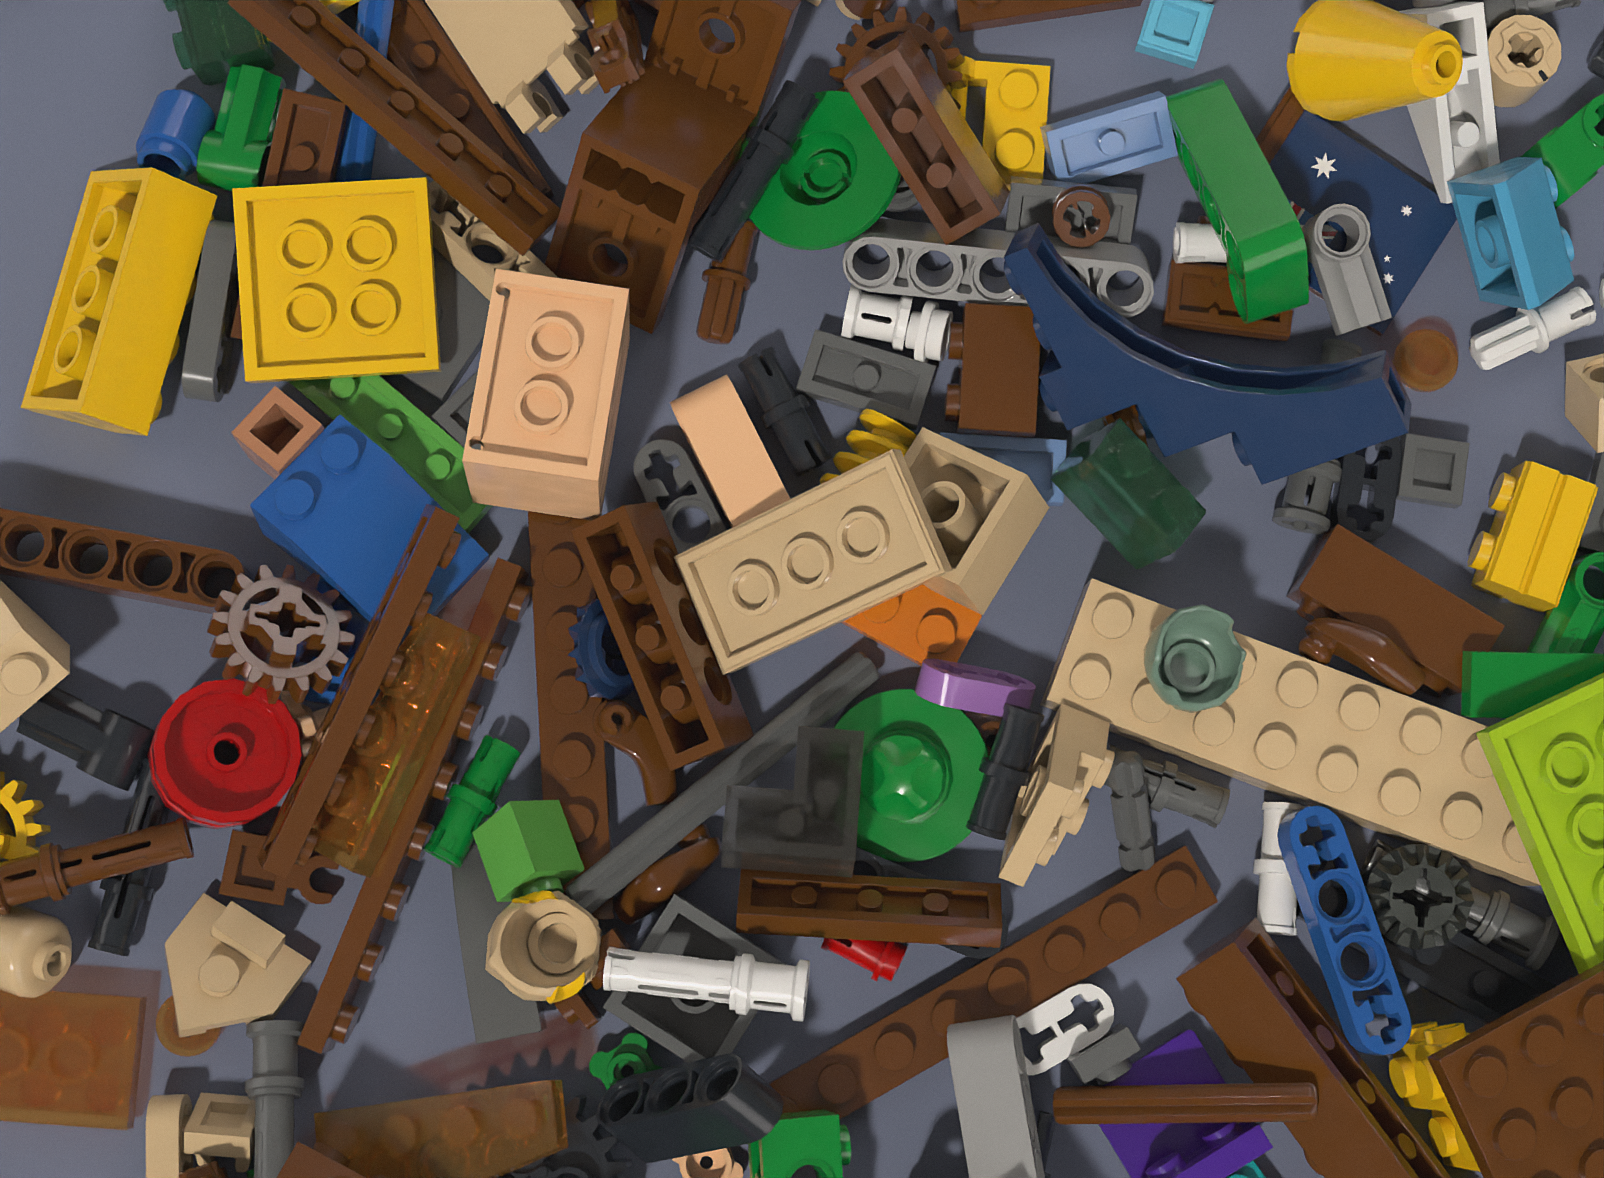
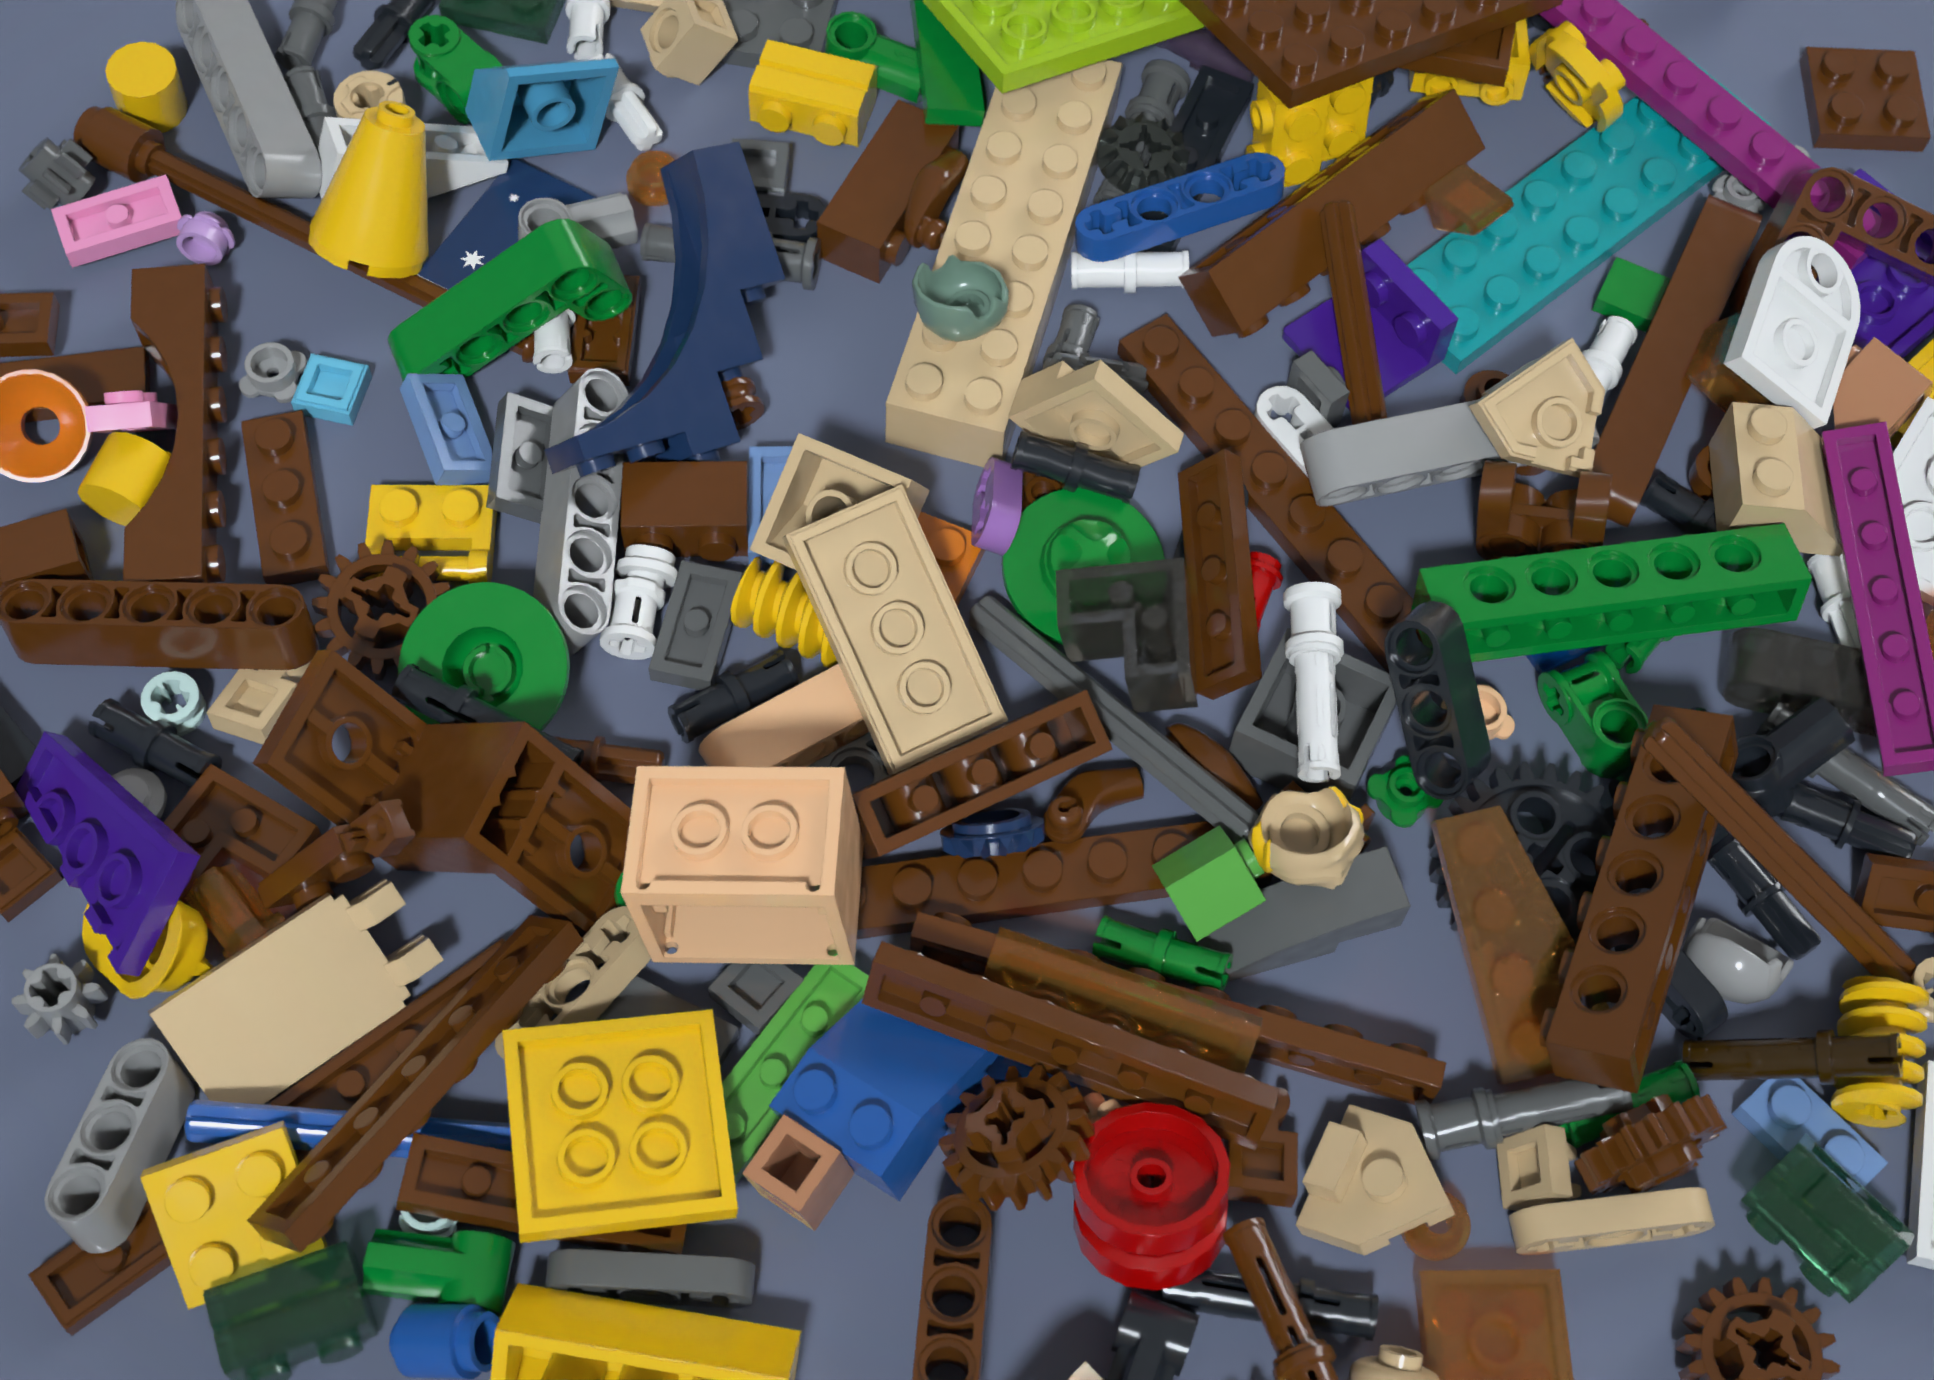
camera: 100 degrees left, 20 degrees down
reddish brown brick [842,30,1010,245] -> none
clear green brick [1050,418,1206,570] -> none
reddish brown bush [1052,184,1110,247] -> none

